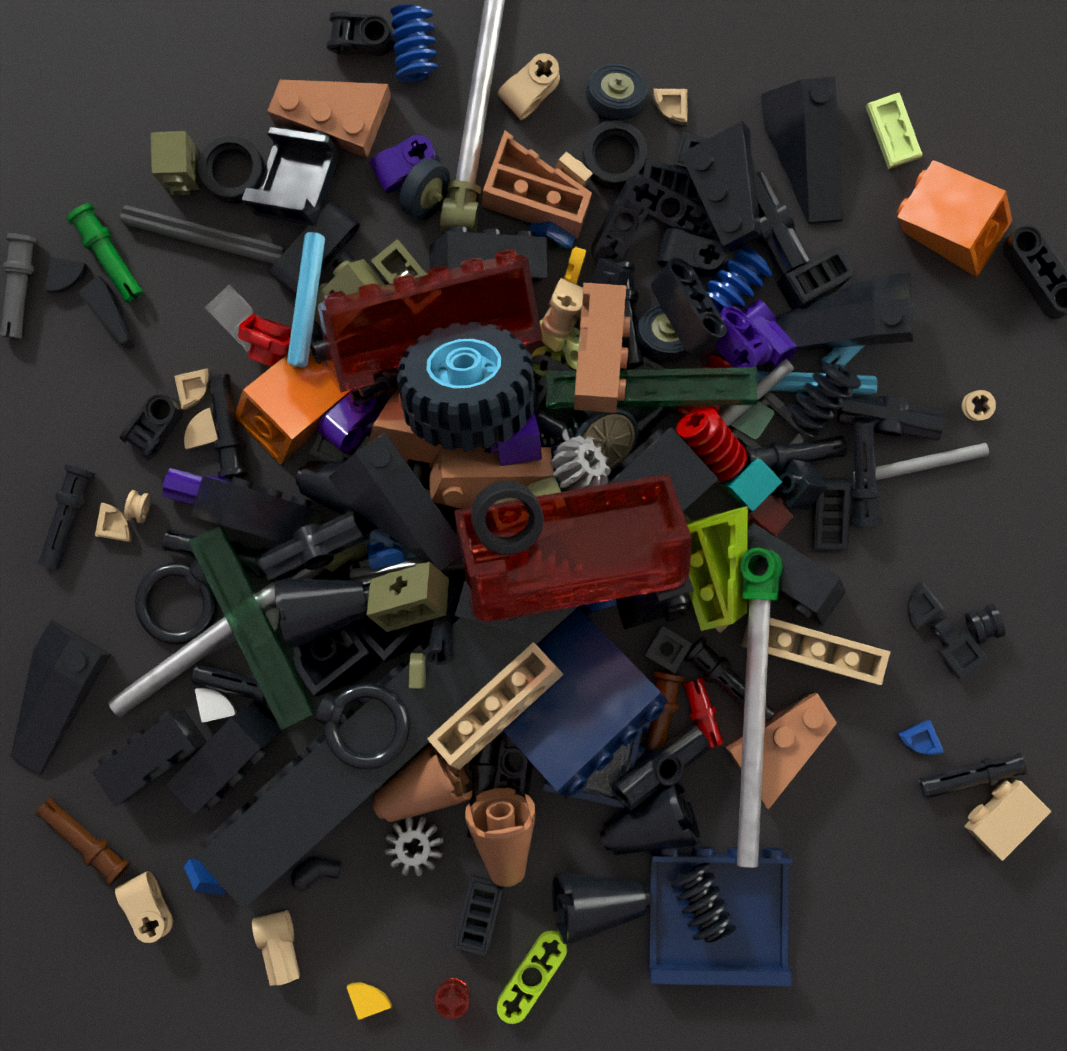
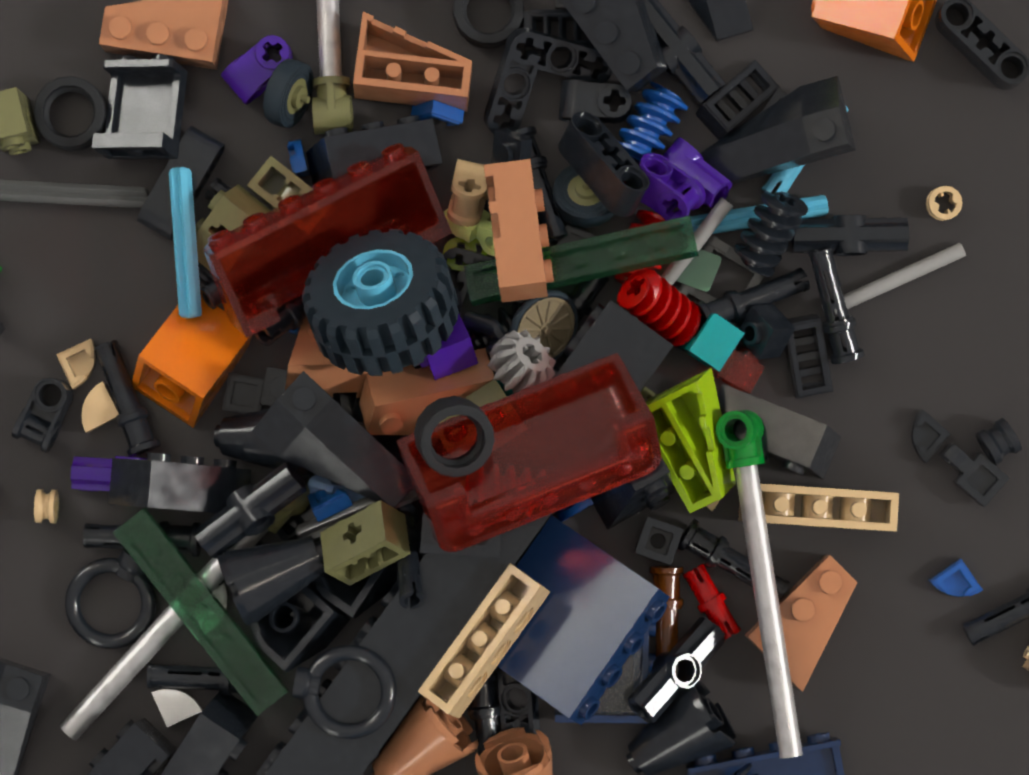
camera: 10 degrees left, 0 degrees up
tan tile [95,503,132,542] -> none
clear tile [205,284,255,352] -> none
red piece [238,314,292,366] -> none
dark purple piece [317,389,381,453] -> none
olive tile [409,653,426,690] -> none
tan plate [554,151,593,187] -> none
yellow tile [564,247,586,285] -> none
none -> blue tile [287,139,310,178]

